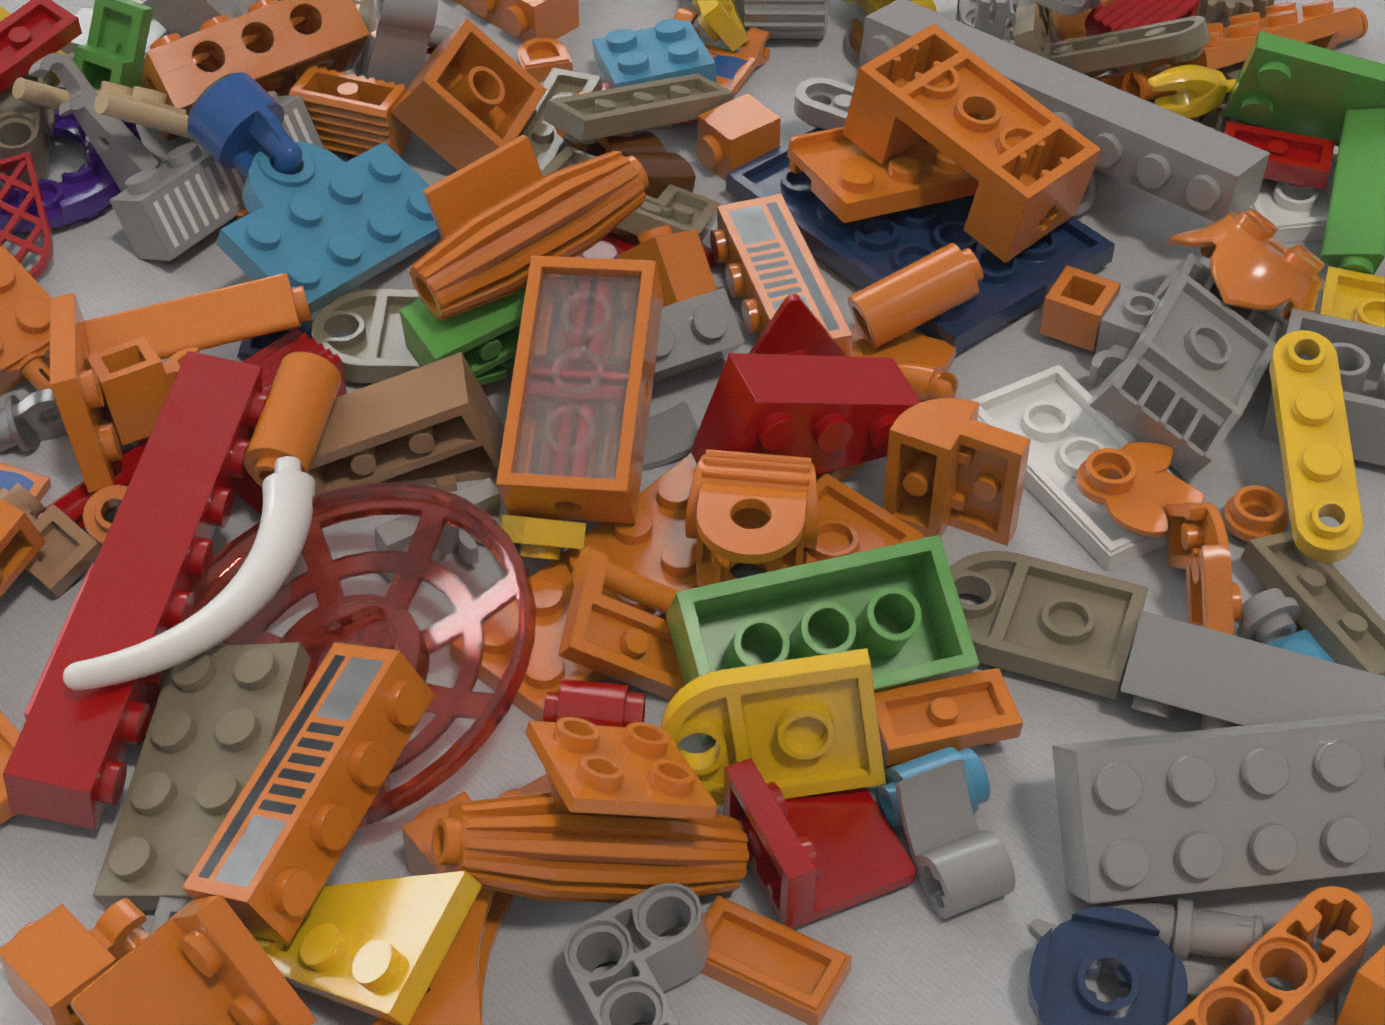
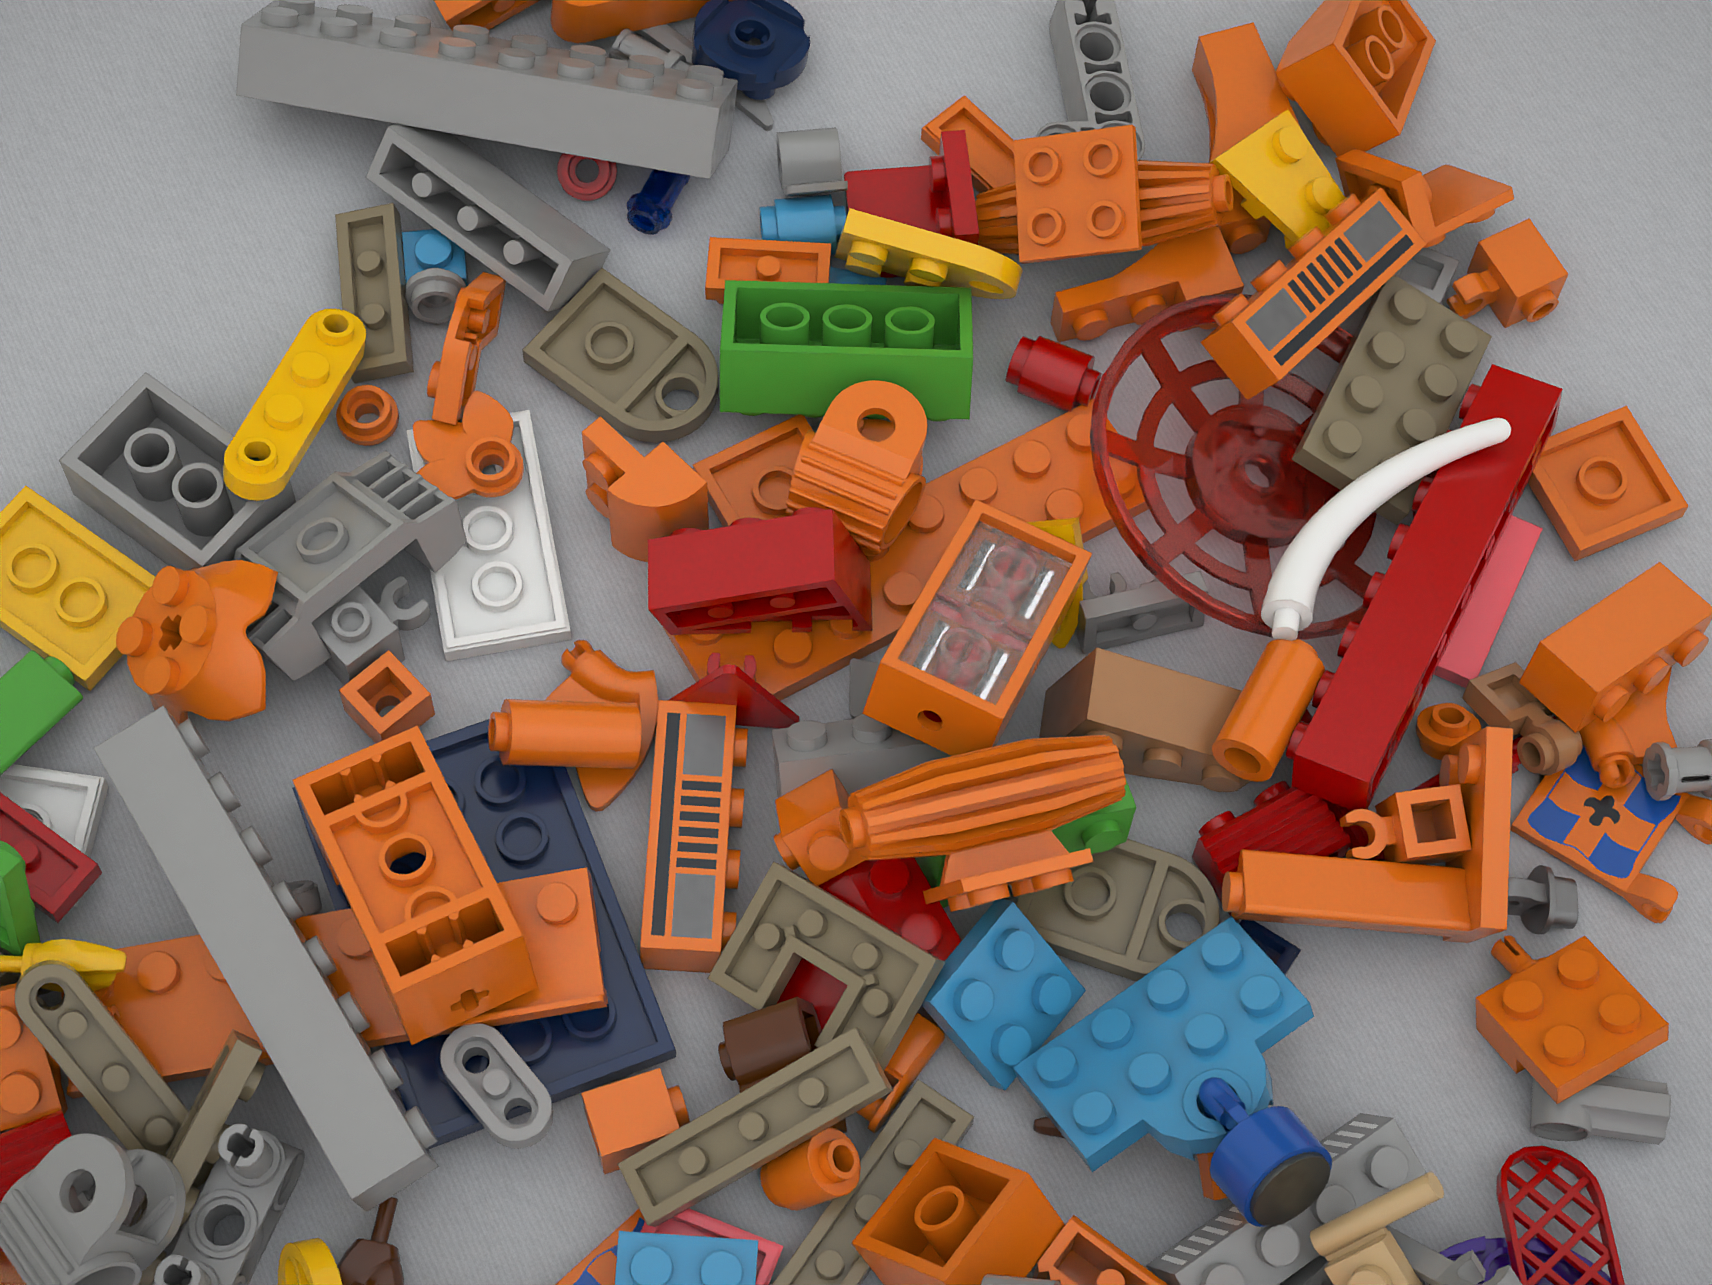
camera: 165 degrees left, 20 degrees up
orange plate [558,546,690,700] -> none

